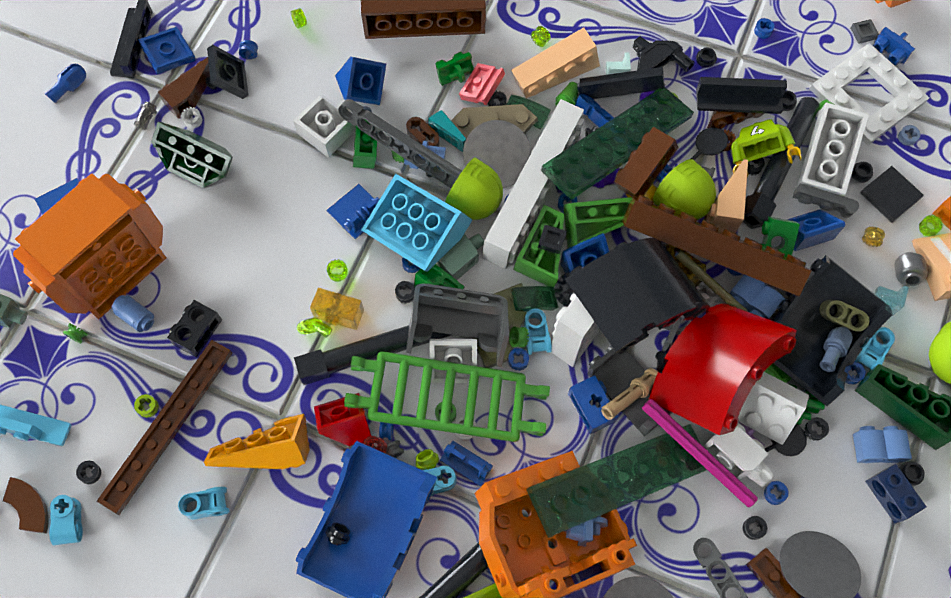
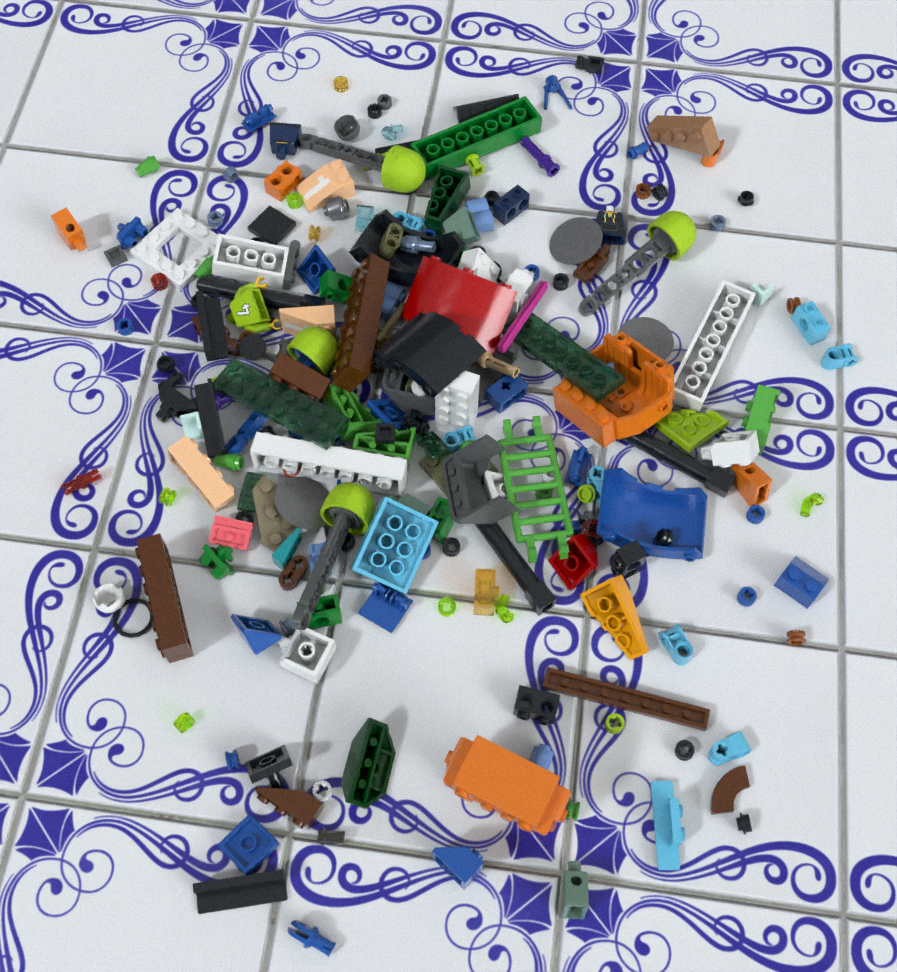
camera: 105 degrees left, 5 degrees down
none -> clear red bush [151,273,168,291]
none -> black plate [341,533,355,551]
none -> sand green torso [442,207,481,246]
none -> black brick [611,540,647,579]

